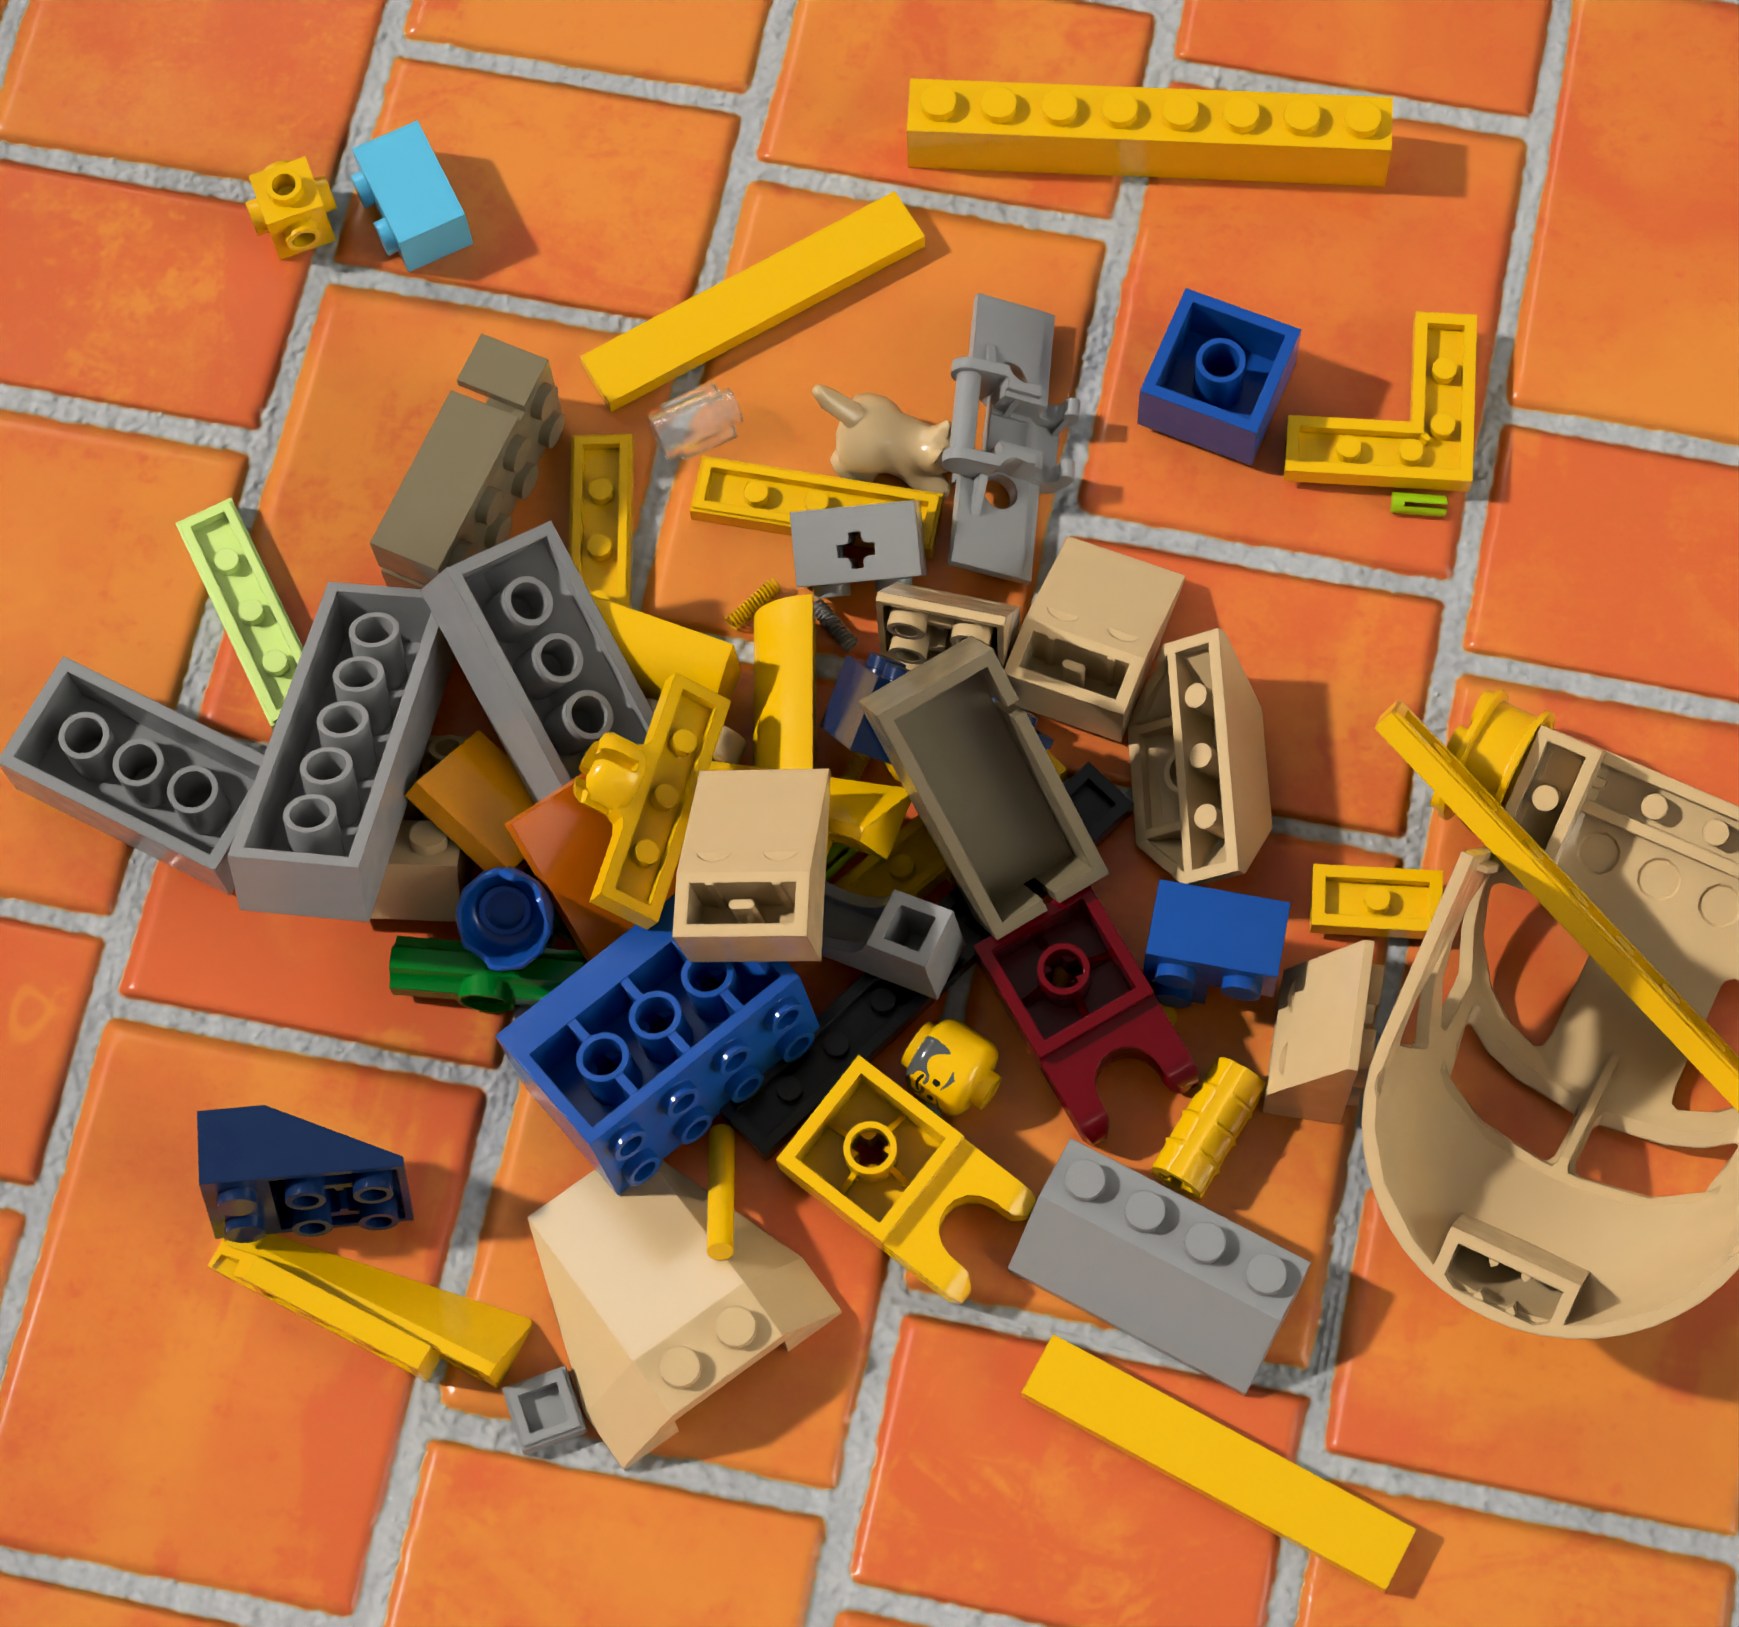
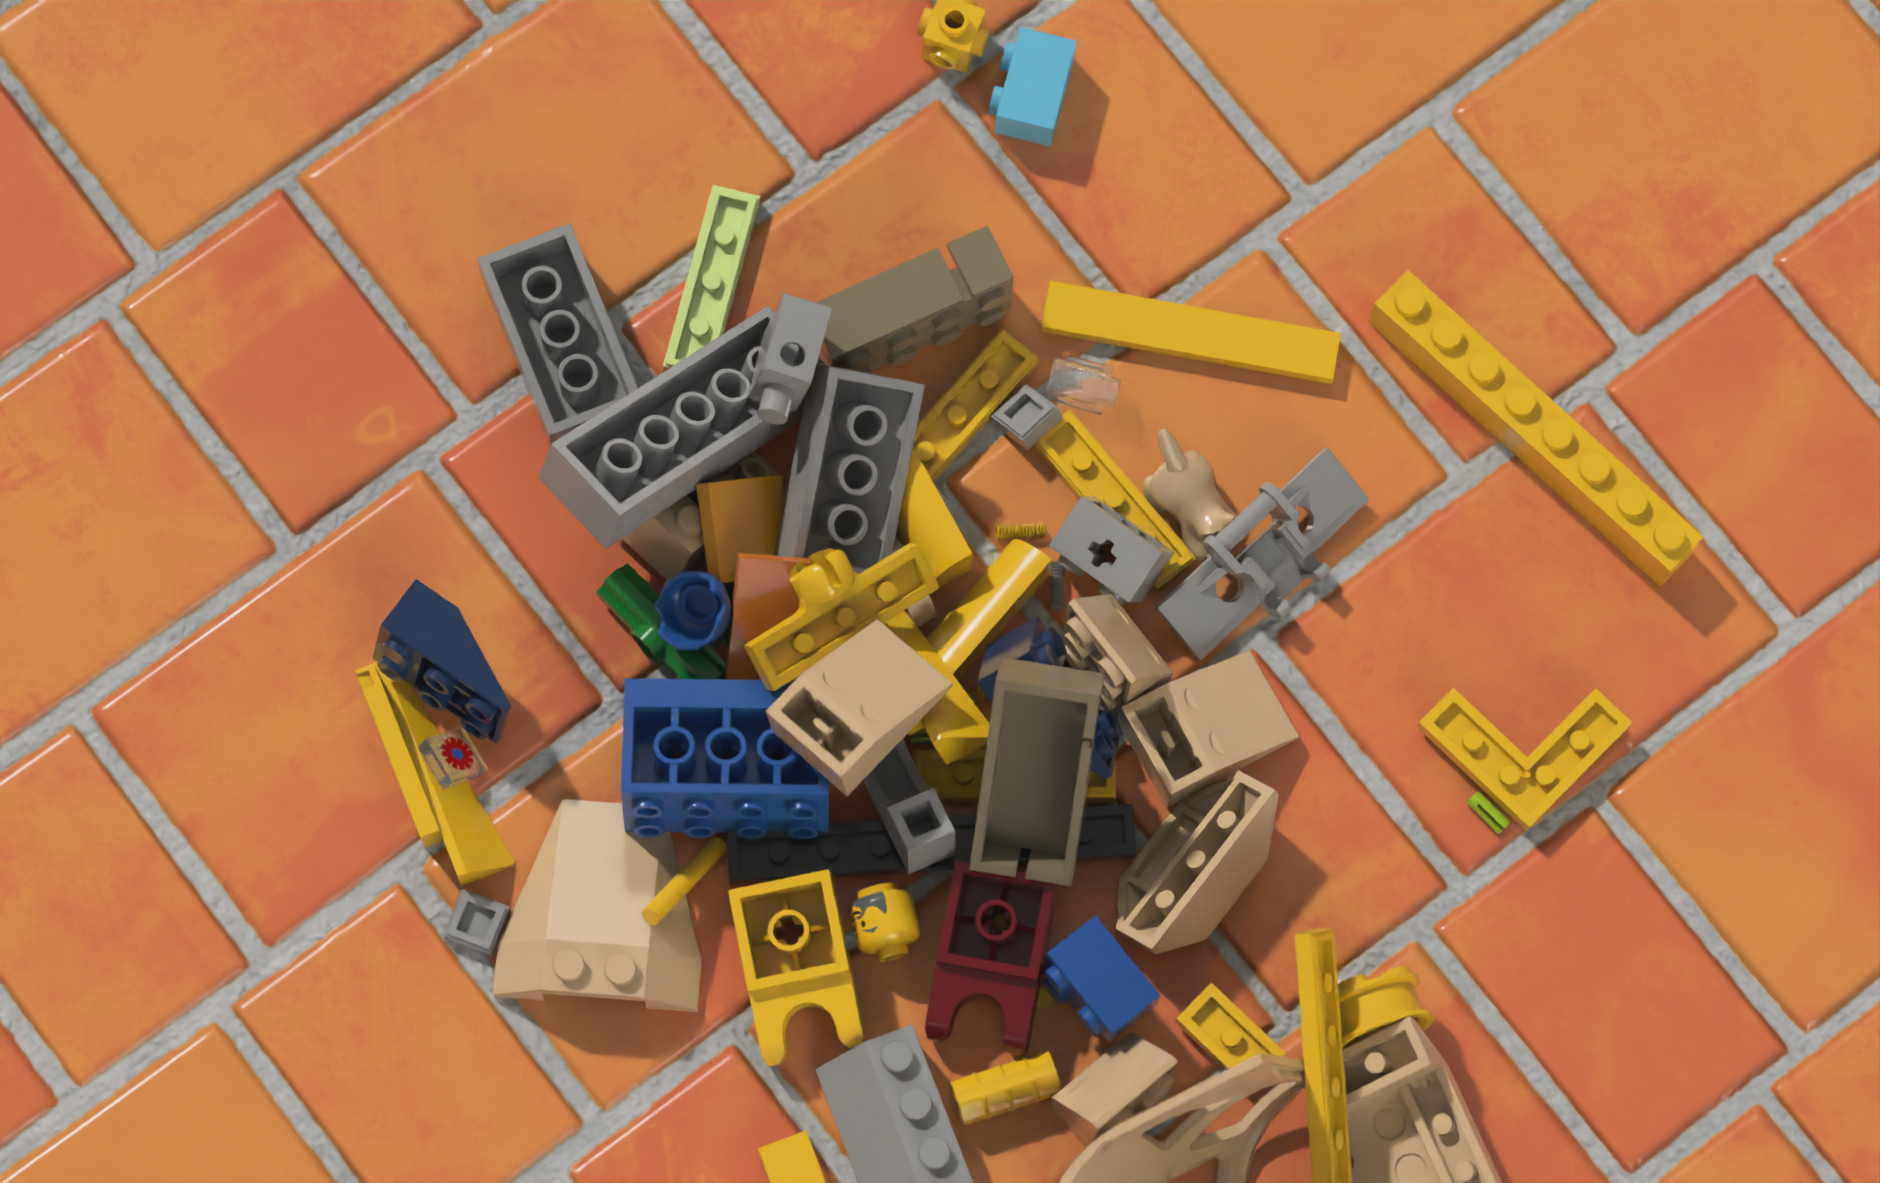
camera: 30 degrees right, 5 degrees up
blue brick [1137,288,1302,466] -> none
none -> clear tile [418,727,488,790]
none -> light grey torso [748,293,832,425]
none -> light grey tile [991,384,1063,450]

